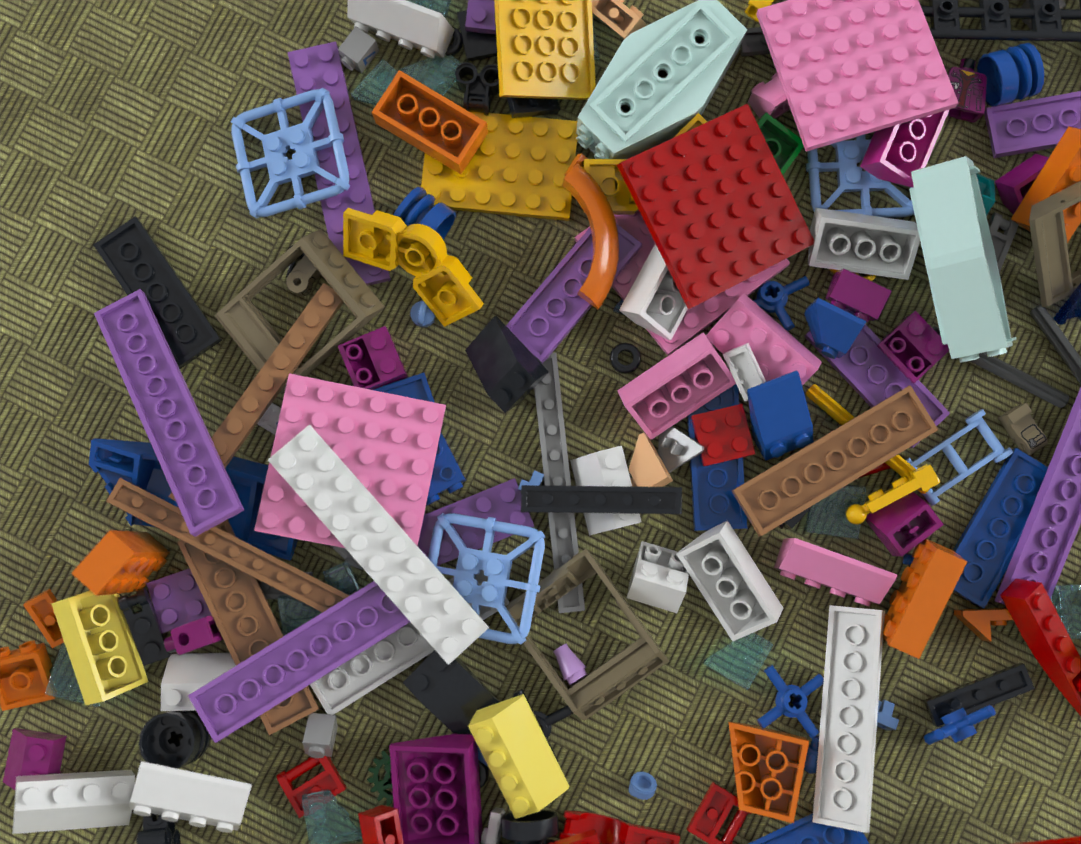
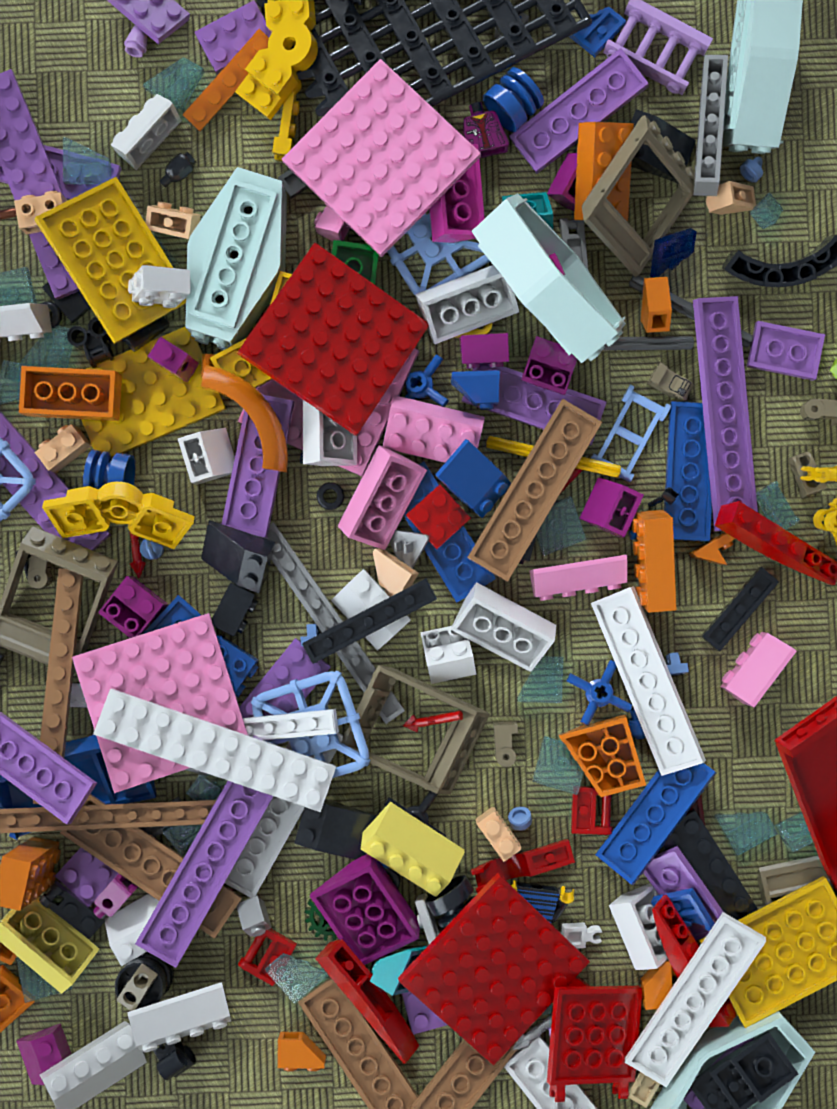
camera: 25 degrees left, 5 degrees up
lavender cone [553,643,588,685] -> none
white plate [723,343,766,402] -> none
yellow plate [846,464,941,525] -> none
blue bar [924,705,996,745] -> none
none -> light nougat brick [34,424,92,473]
none -> dark tan leg [116,963,158,1011]
none -> white brick [128,265,190,308]
none -> red piece [130,532,146,578]
none -> magenta torso [148,337,199,383]
none -> white slope [178,428,235,485]
none -> black brick [212,582,259,636]
none -> white tile [243,709,339,741]
none -> red piece [403,711,463,732]
none -> light nougat brick [475,807,521,862]
none -> dark tan leg [493,721,518,767]
none -> clear light blue plate [532,736,583,795]
none -> orange slope [640,277,672,333]
none -> black hand [648,487,679,508]
none -> bright pink slope [720,632,797,707]

